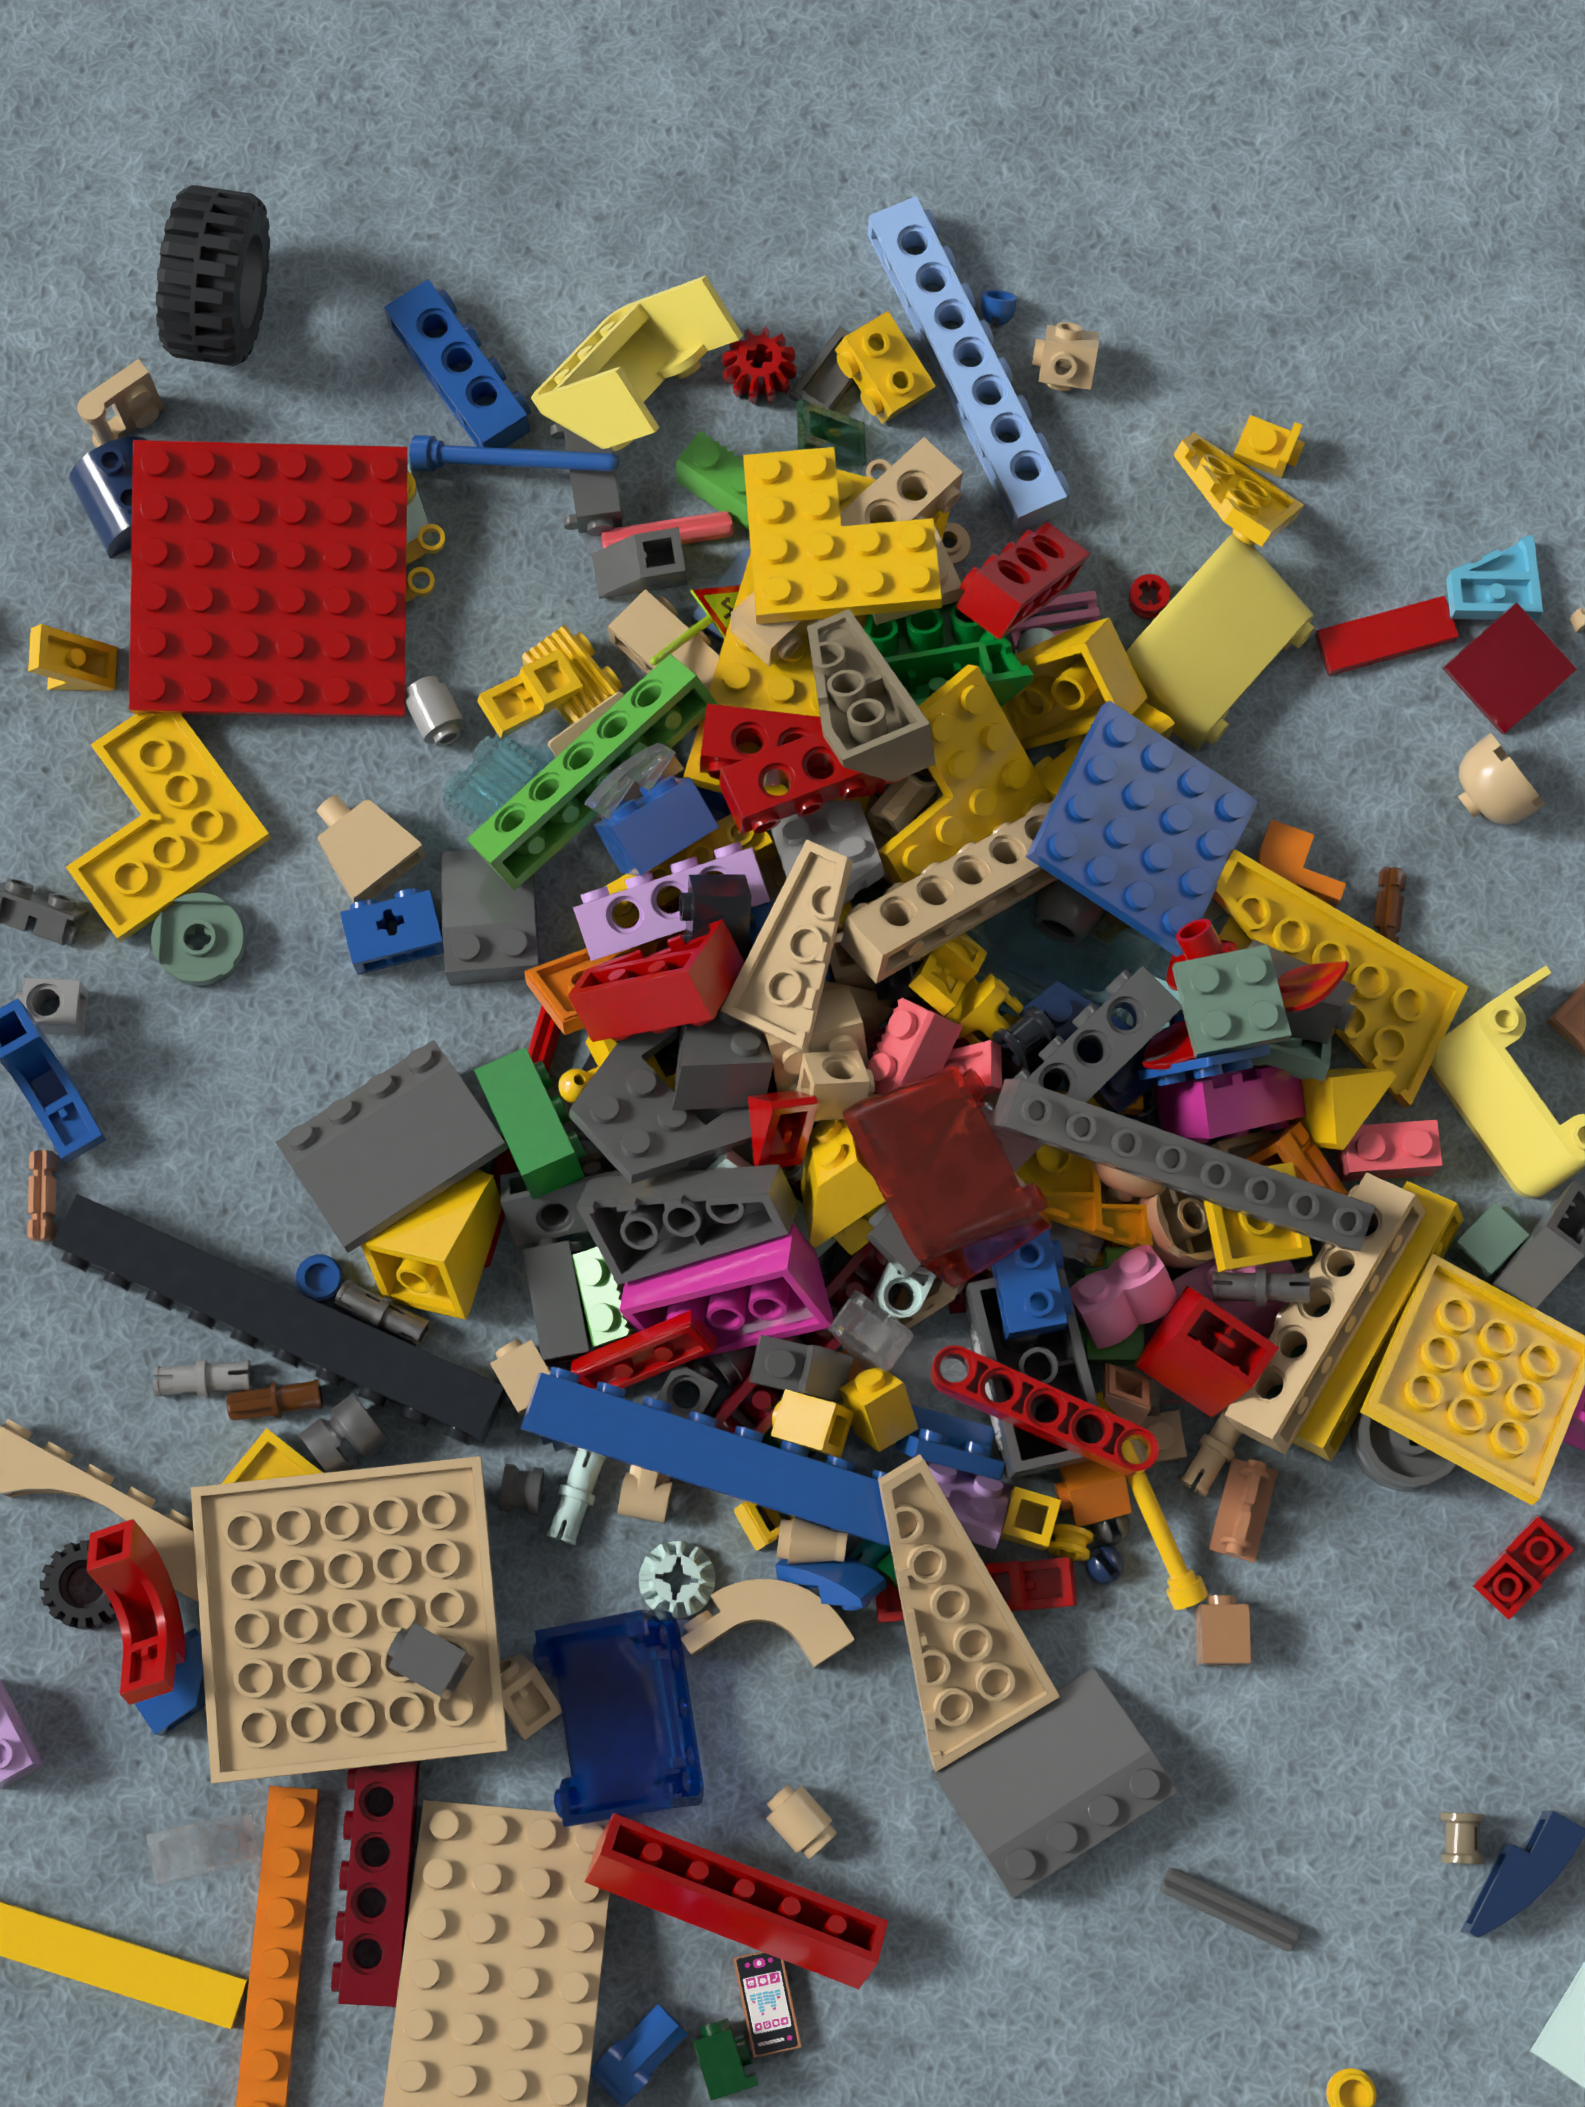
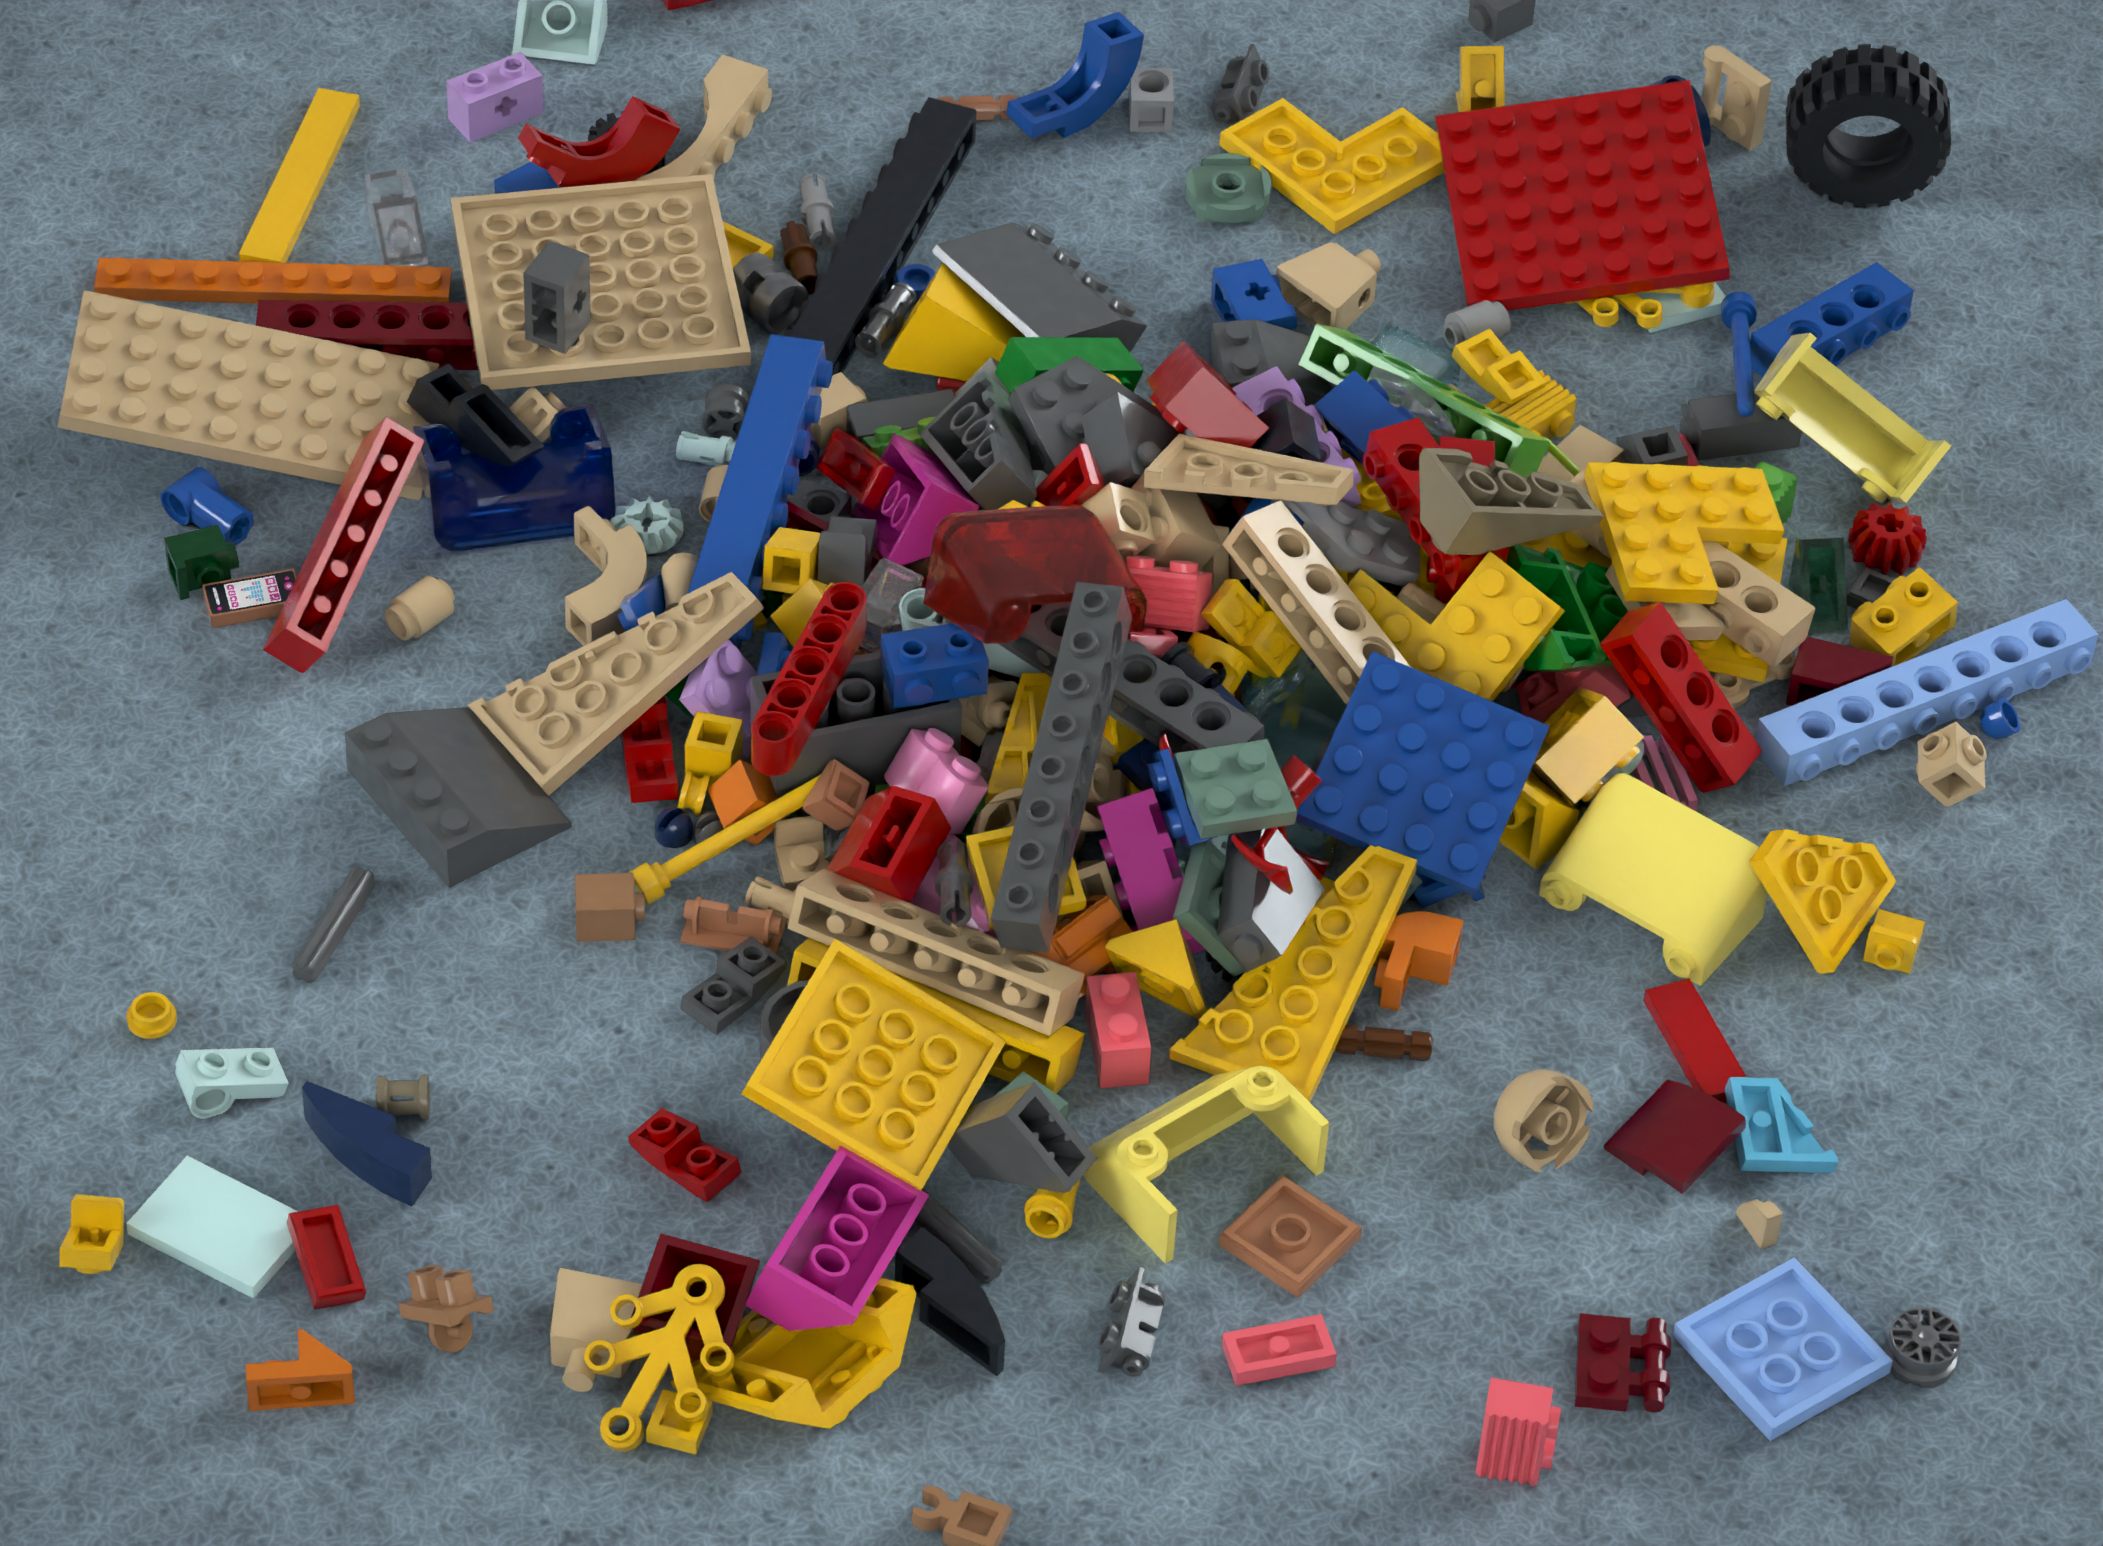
camera: 85 degrees right, 30 degrees down
none -> light aqua plate [175,1048,289,1119]
none -> black slope [406,363,544,468]
none -> dark grey slope [681,936,787,1035]
none -> dark red slope [1786,637,1894,706]

